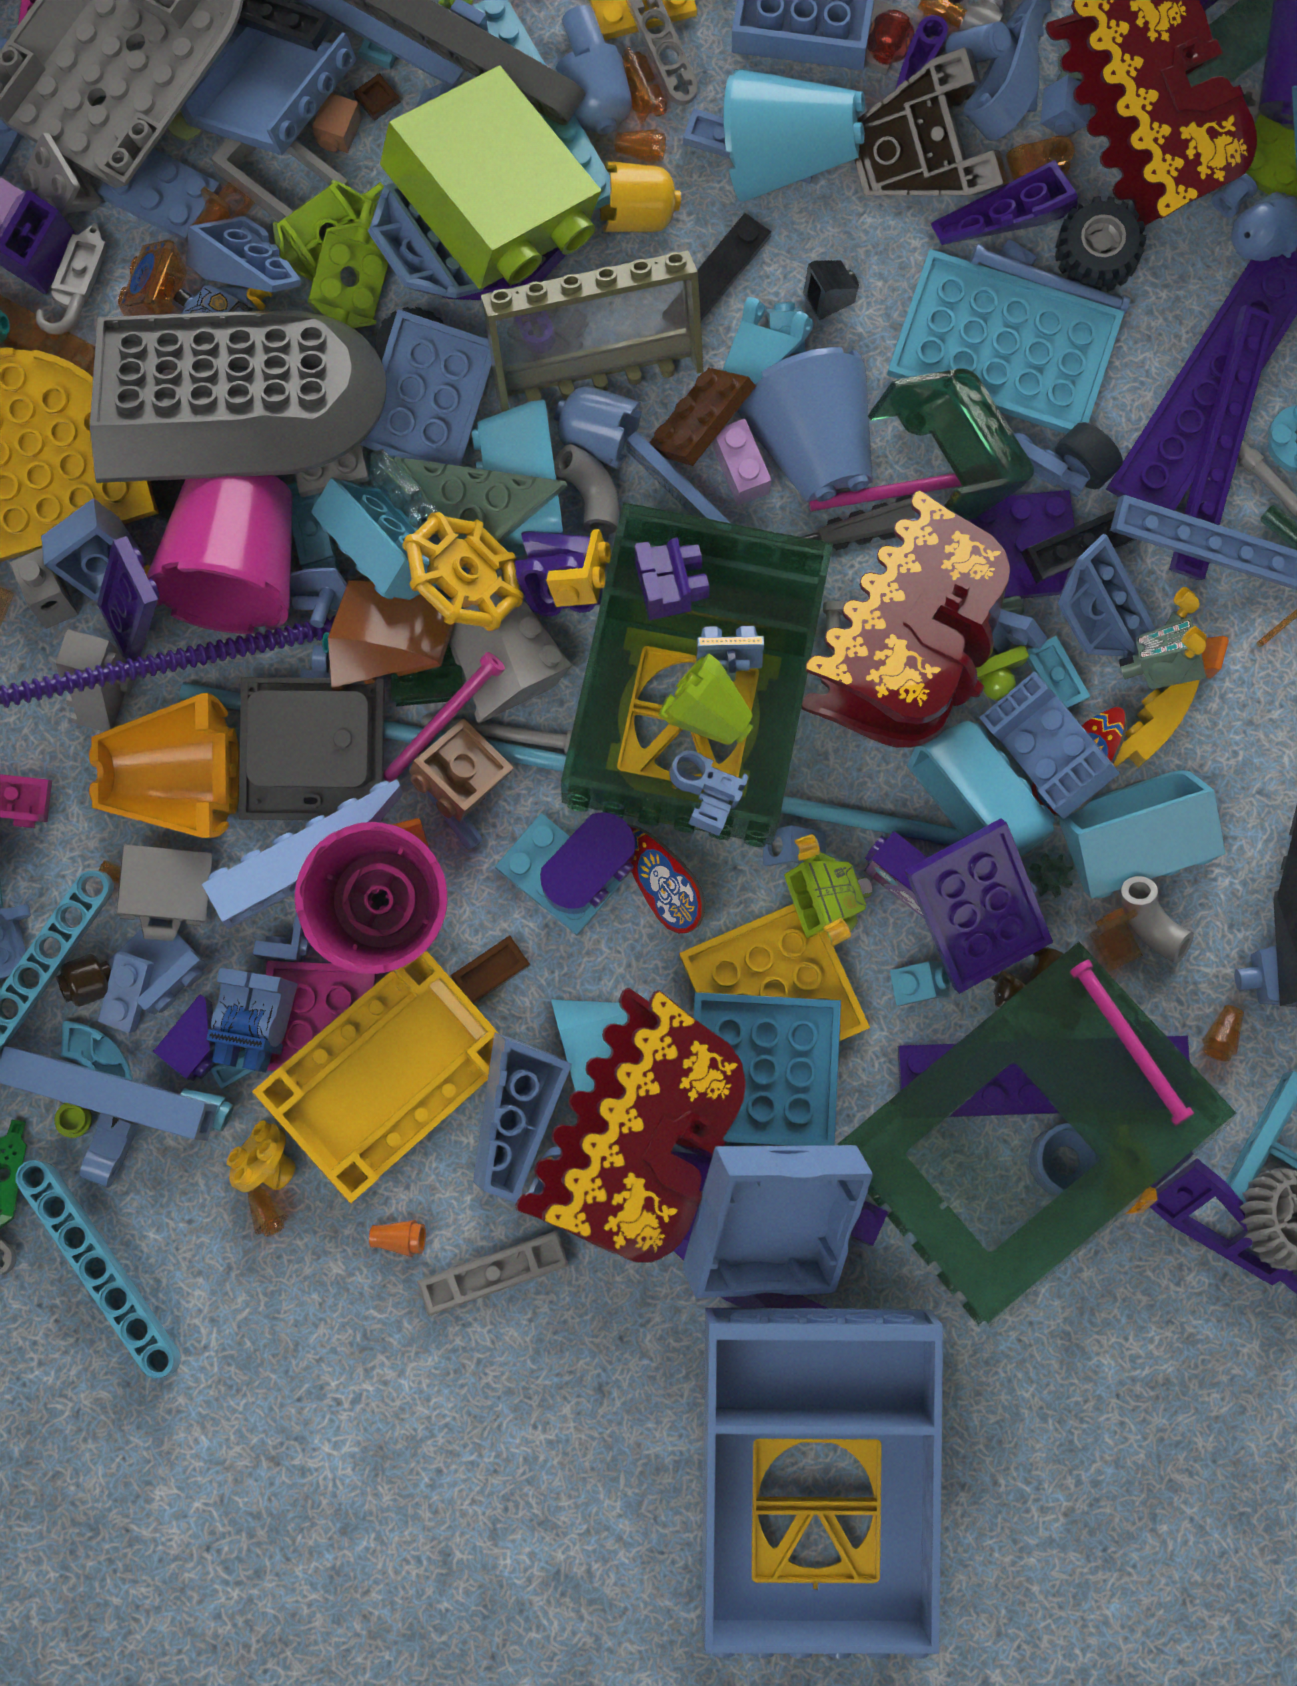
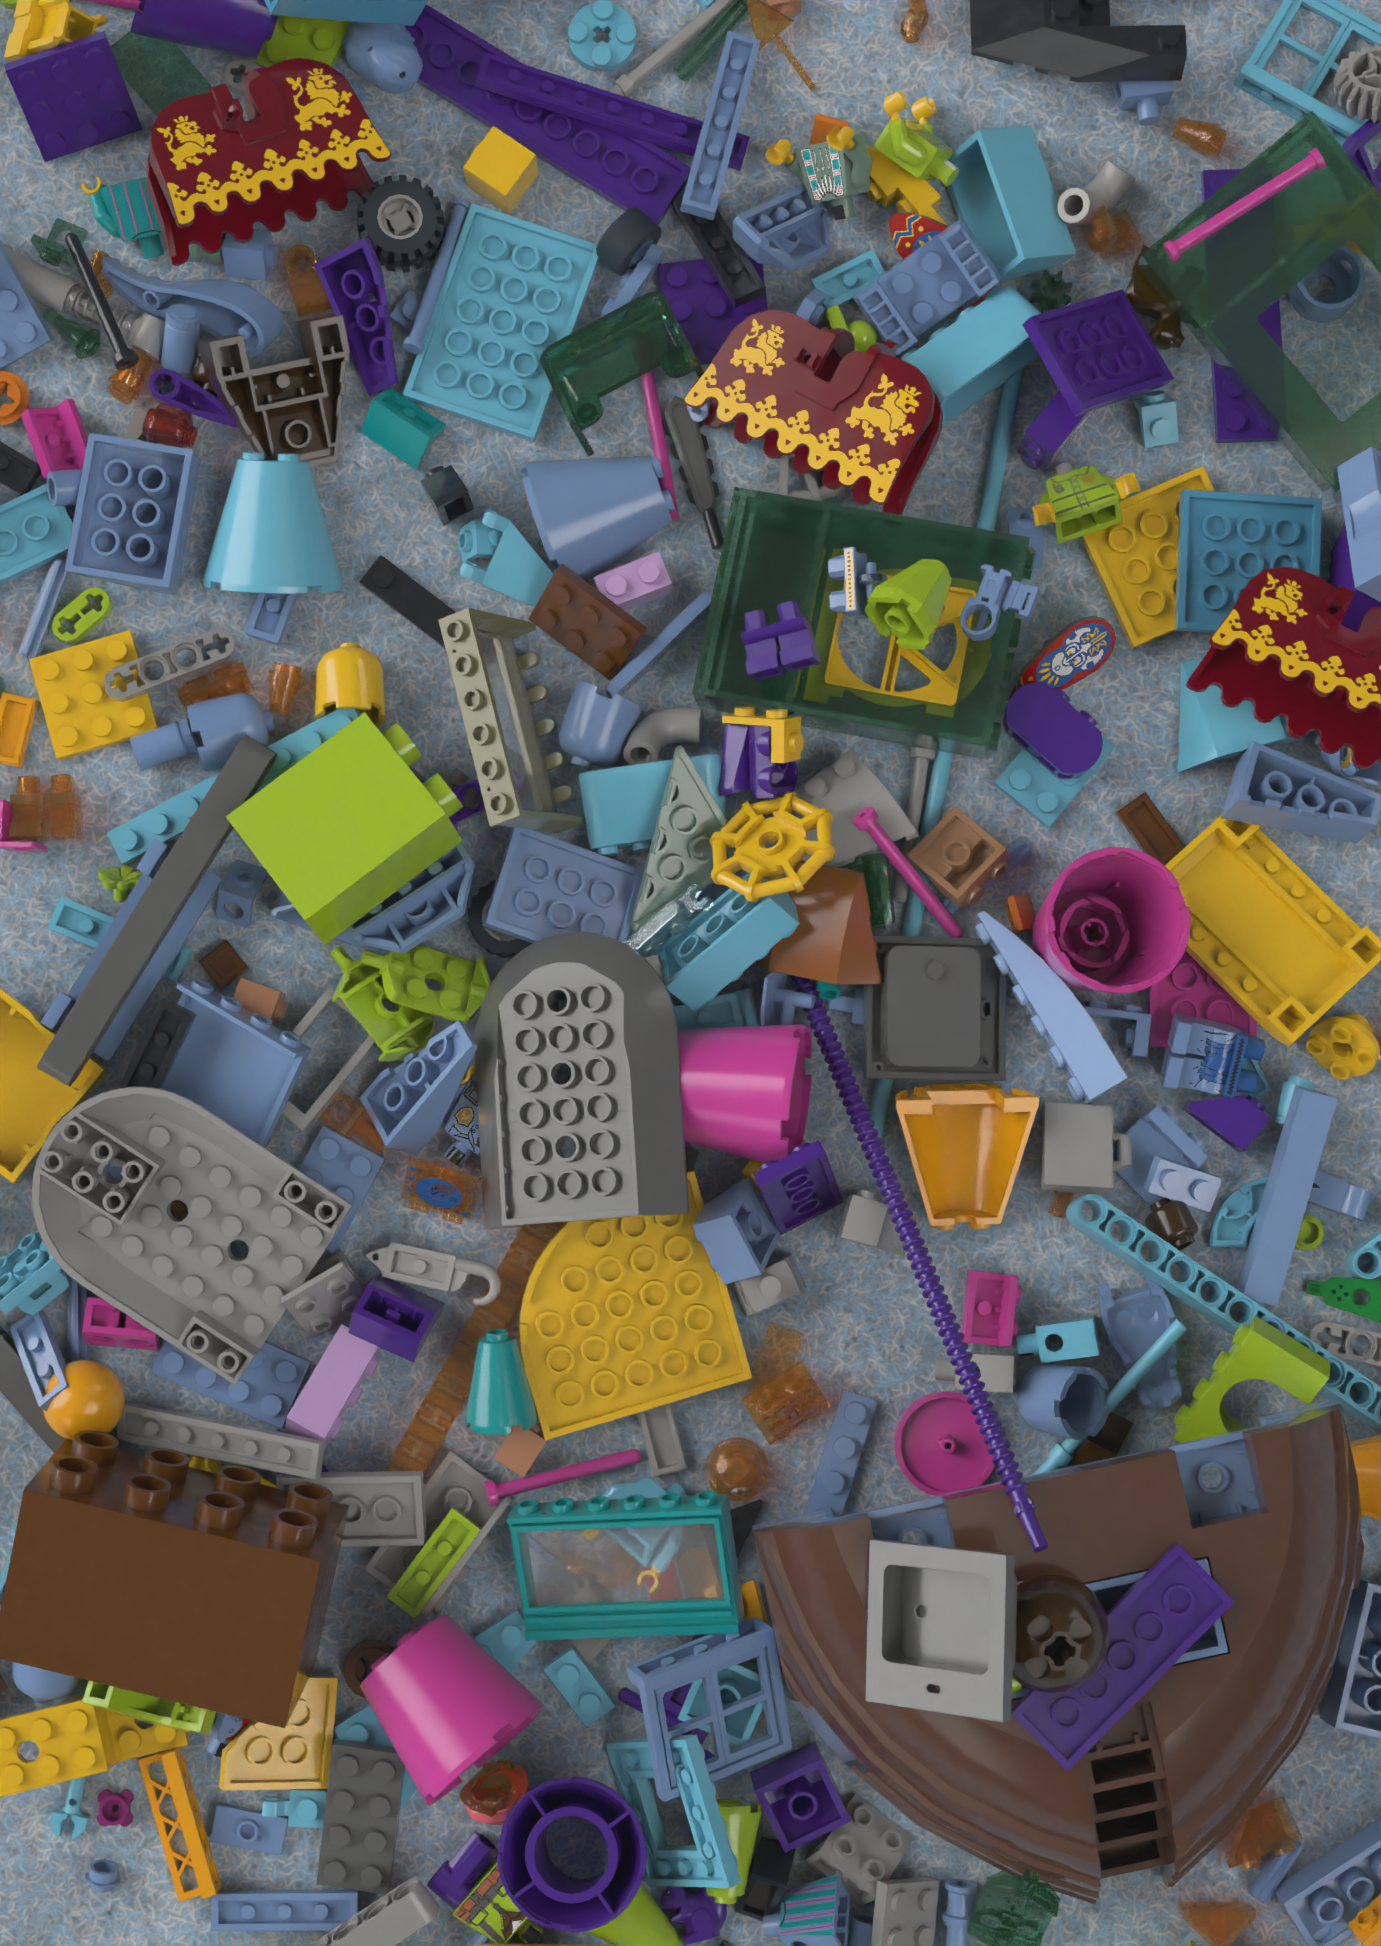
camera: 85 degrees left, 5 degrees up
none -> teal panel [360,387,446,468]
none -> yellow head [463,126,539,214]
none -> lime torso [873,91,959,186]

